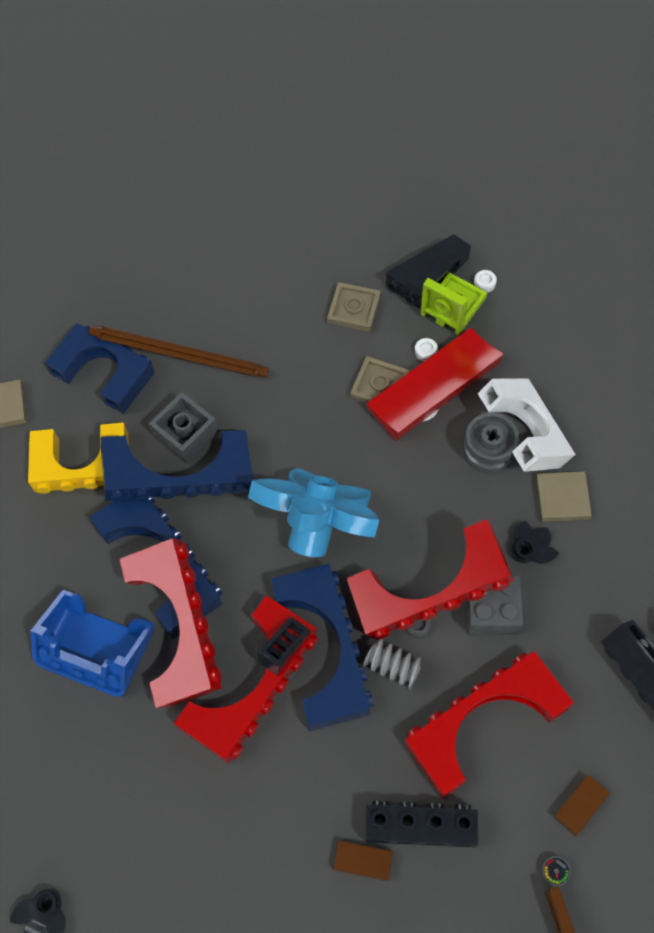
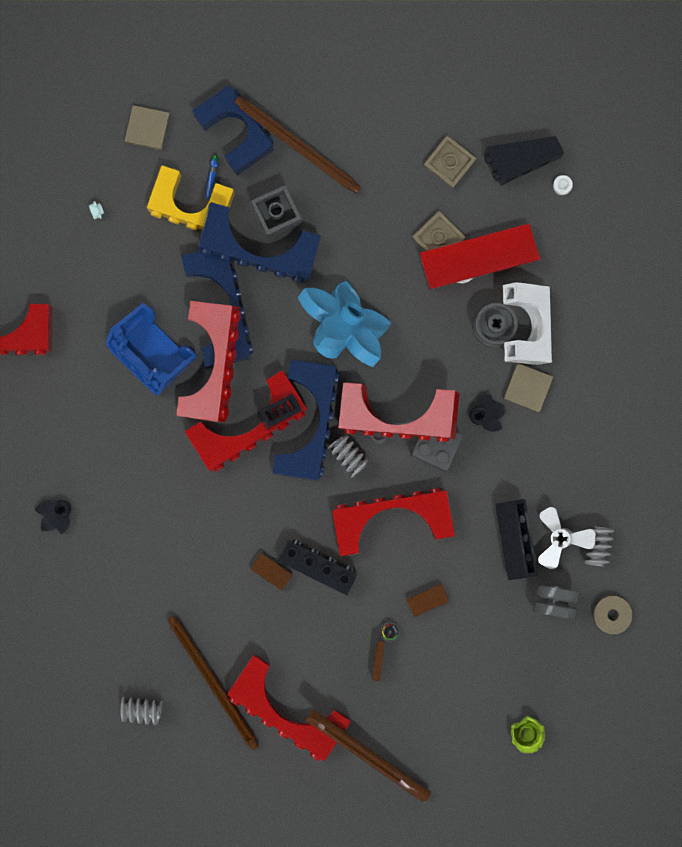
camera: 20 degrees right, 20 degrees up
white tile [415,338,438,361] -> none
lime bracket [421,272,487,336] -> none
none -> blue piece [206,155,219,200]

